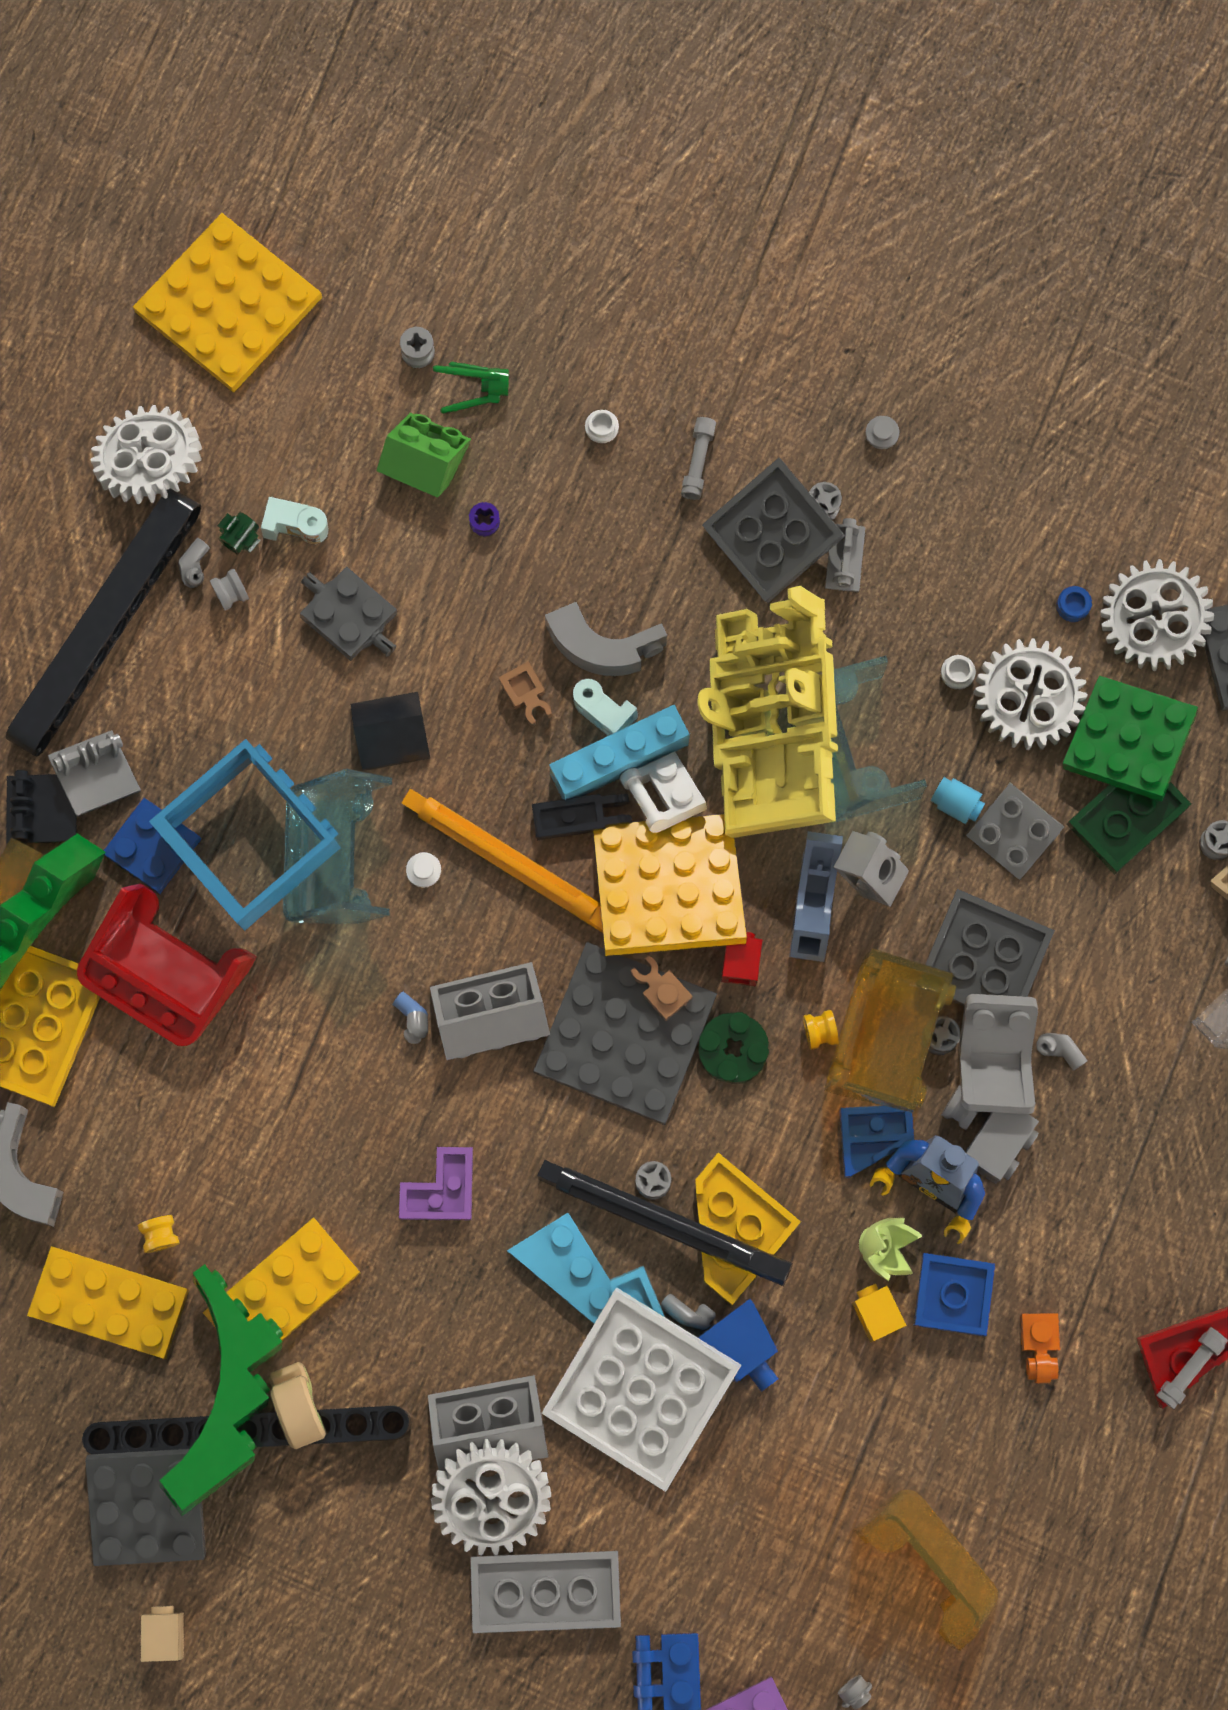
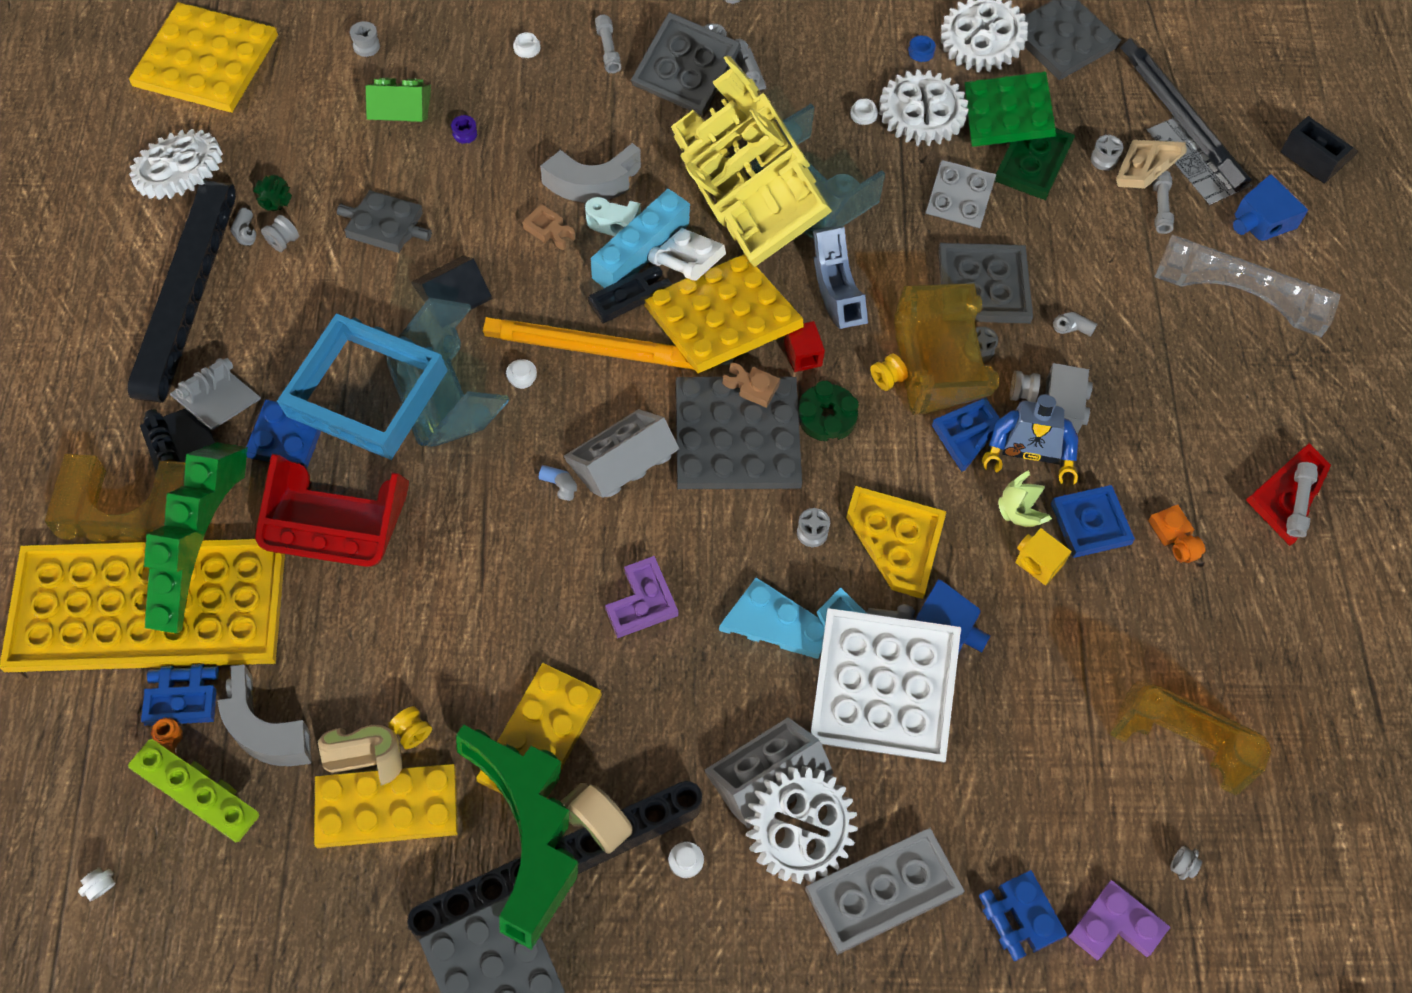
camera: 25 degrees left, 15 degrees down
light aqua leg [261,497,329,544] -> none
green plant [433,362,509,414] -> none
black piece [537,1160,793,1287] -> none
light grey brick [834,831,909,907] -> none
medium azure brick [931,777,985,824] -> none
light grey piece [959,994,1038,1114] -> none
none -> tan animal [318,725,402,786]
none -> white plate [669,842,704,878]

